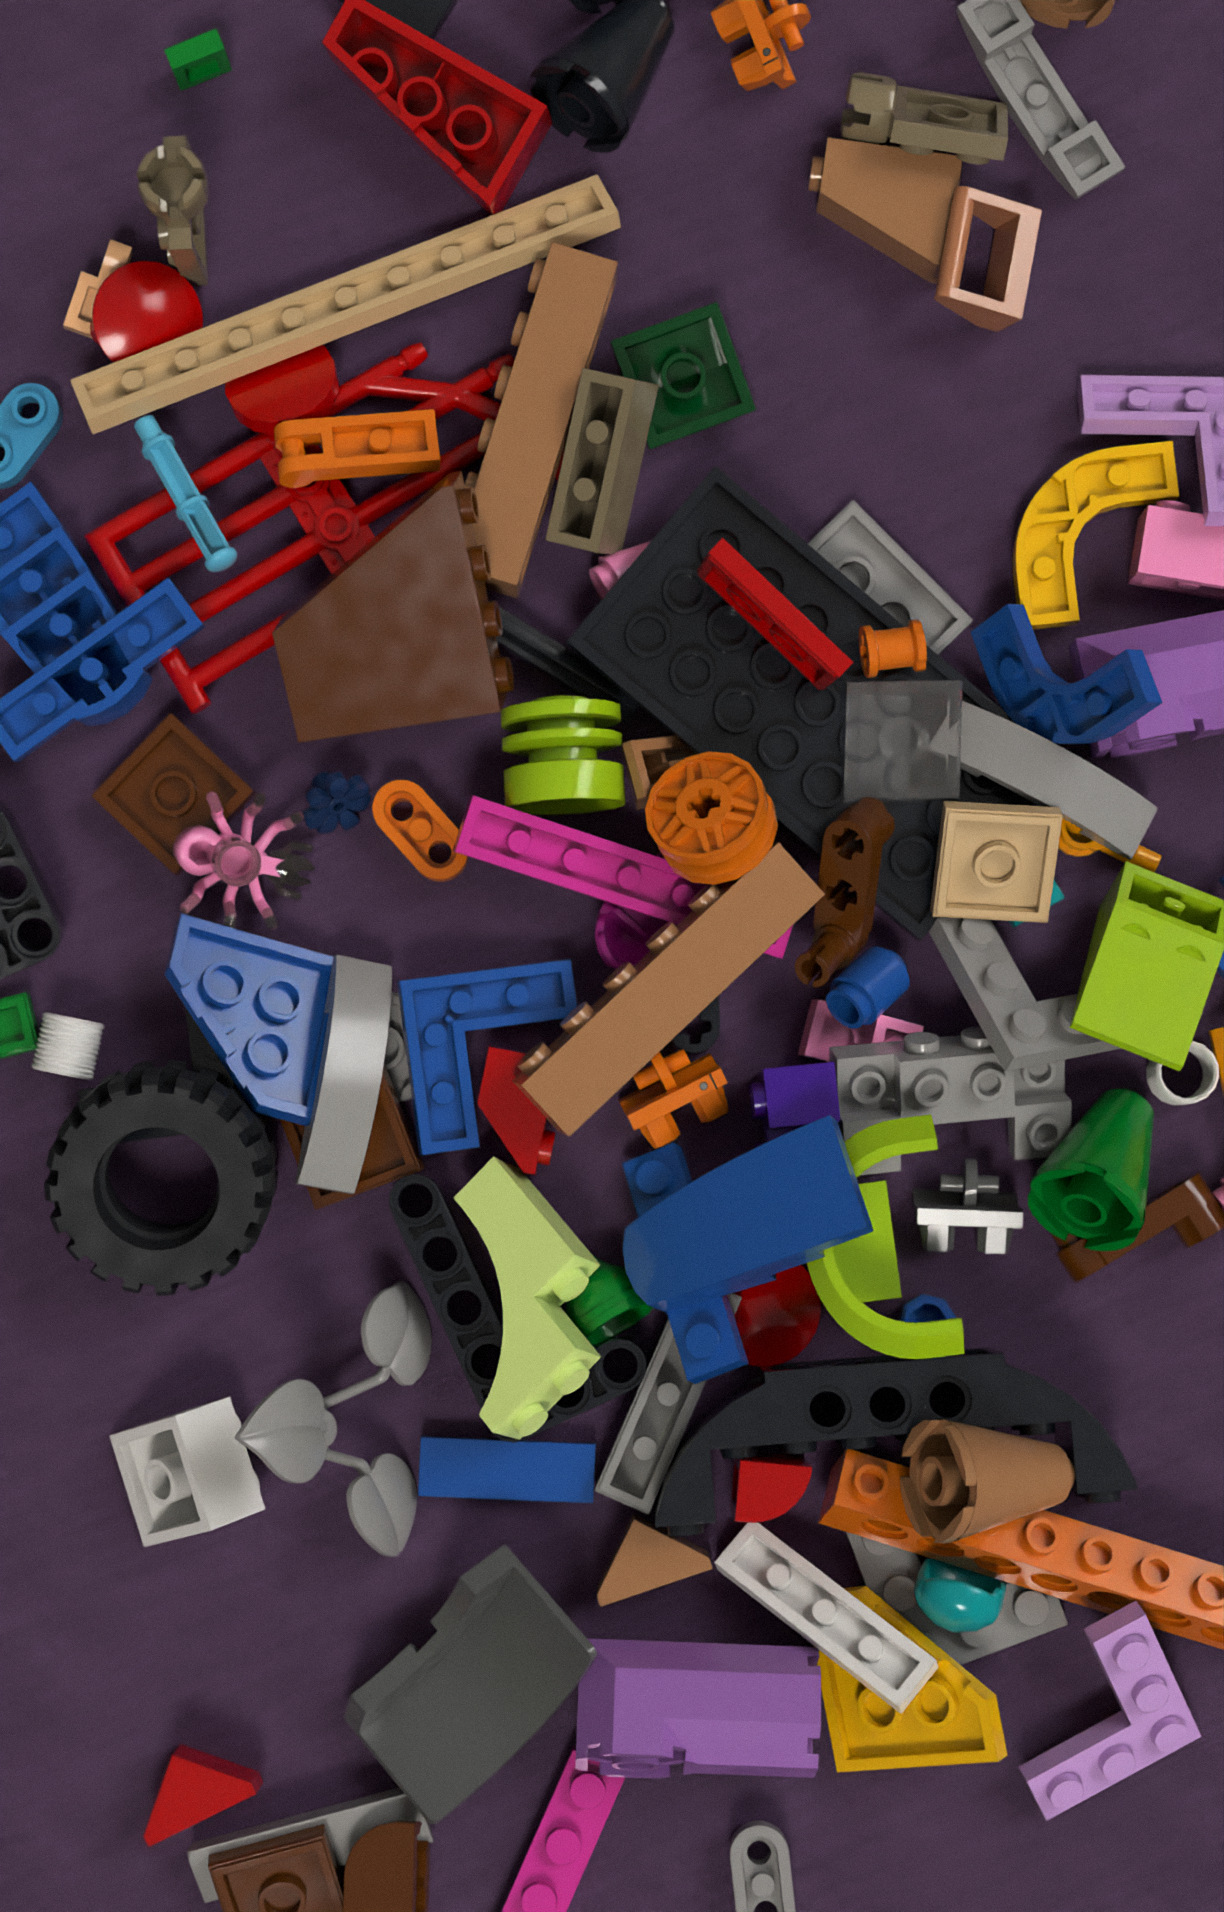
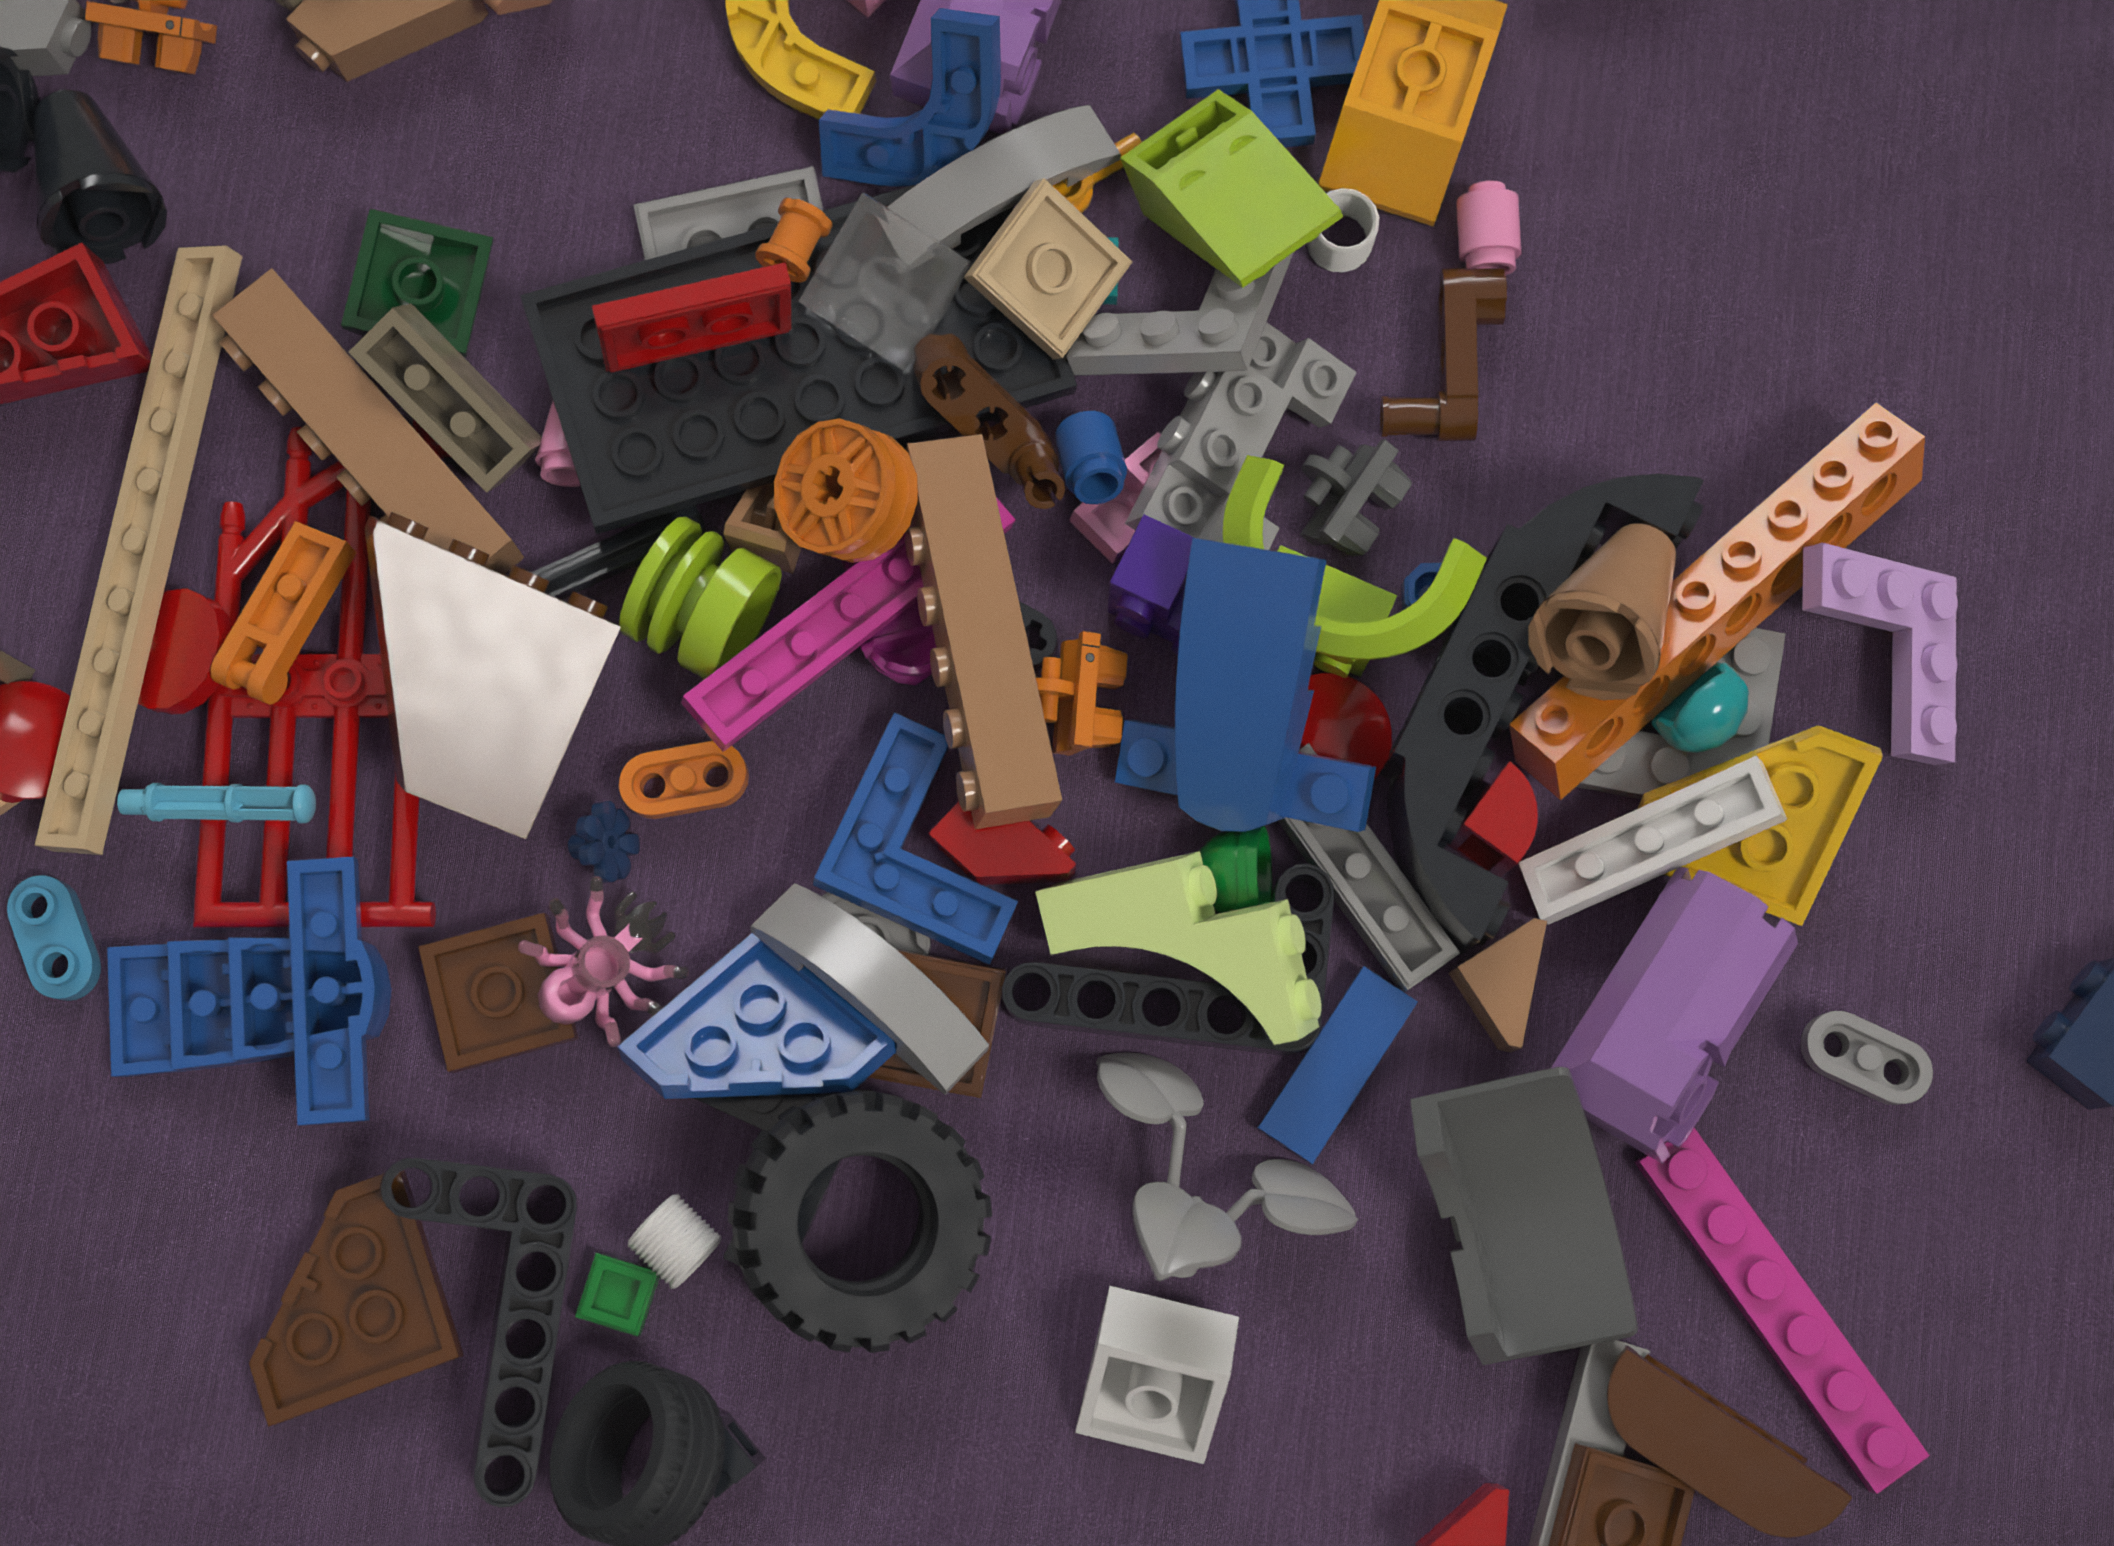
camera: 60 degrees left, 5 degrees down
green cone [1028,1089,1154,1251] -> none

